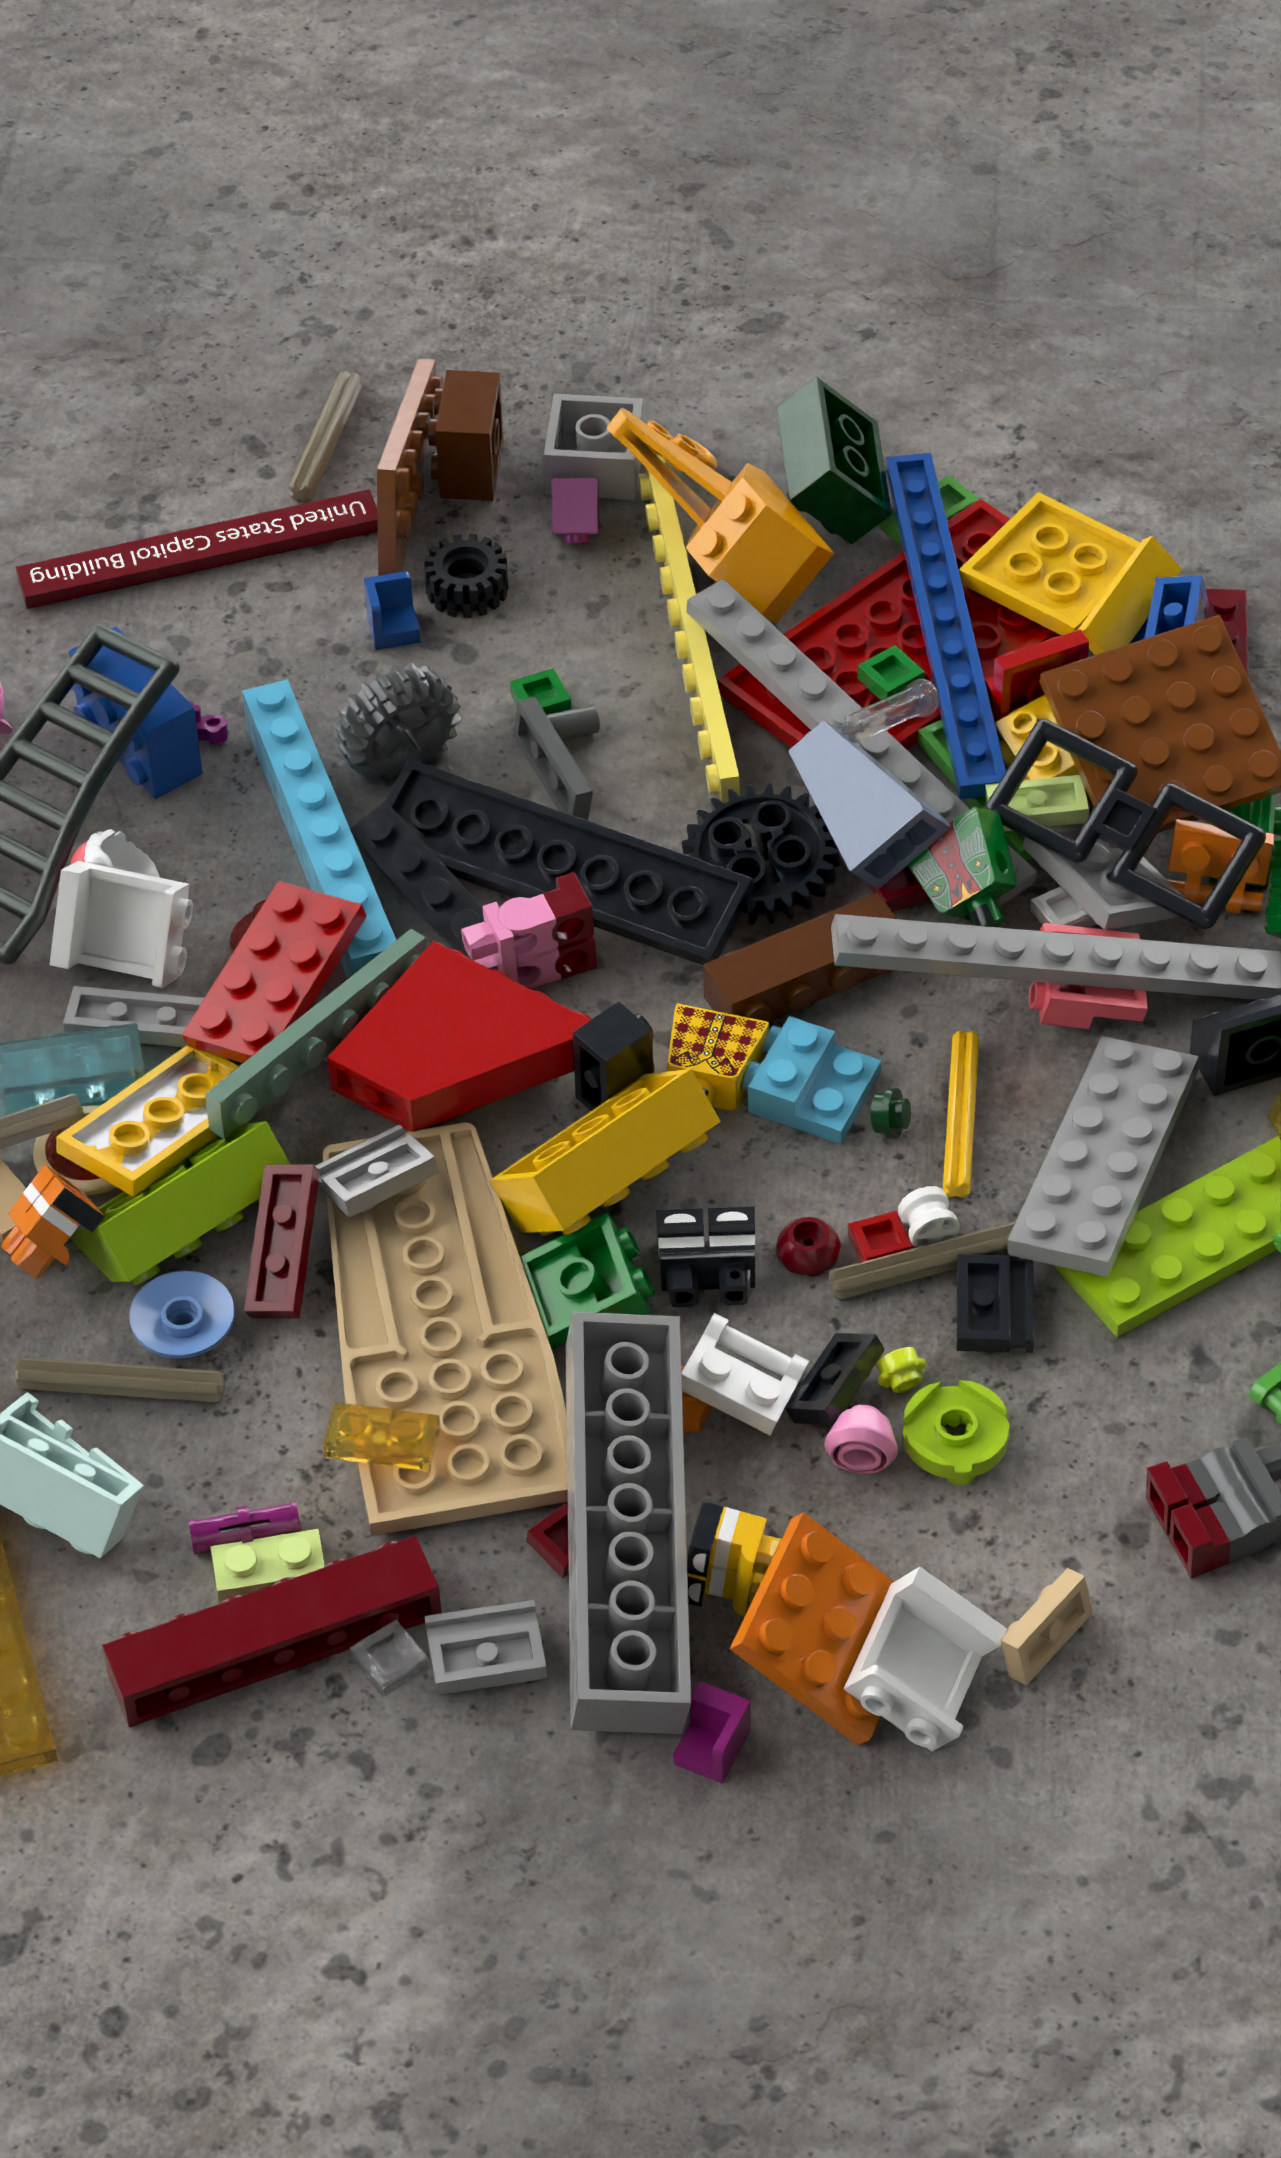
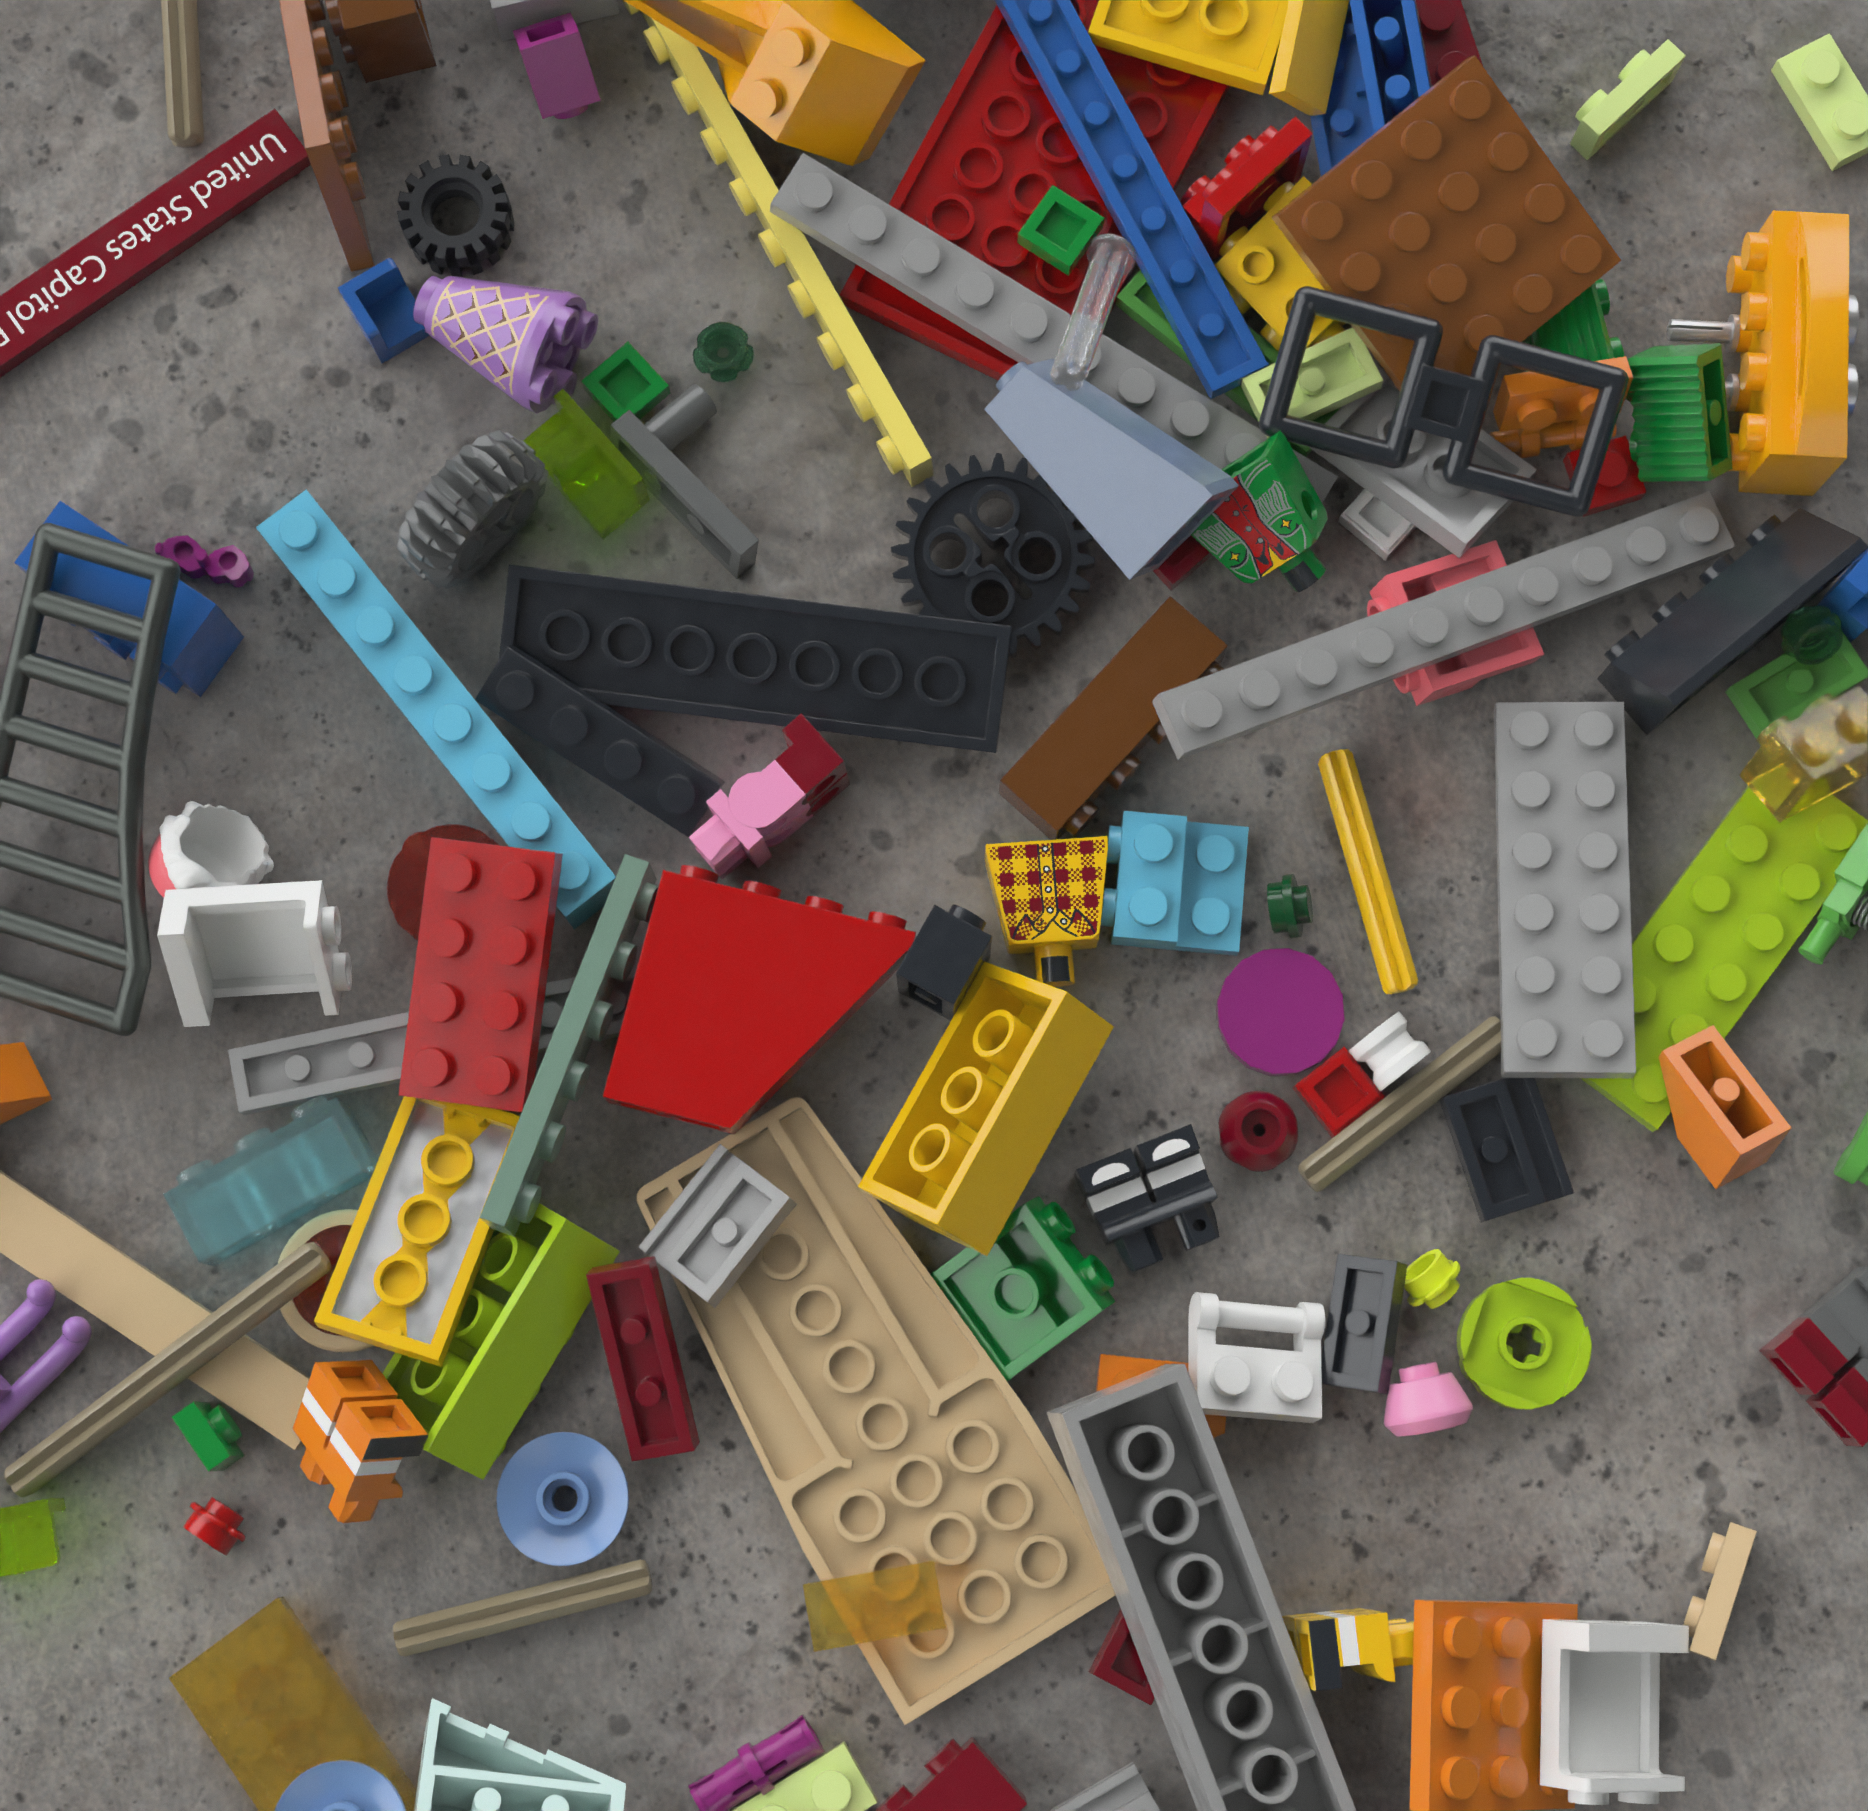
camera: 20 degrees left, 30 degrees up
none -> medium lavender cone [413,276,598,414]
none -> clear neon green panel [523,389,650,539]
none -> clear green plate [693,322,754,383]
none -> magenta tile [1216,948,1345,1076]
none -> red plate [1563,435,1647,517]
none -> orange slope [1659,1025,1791,1189]

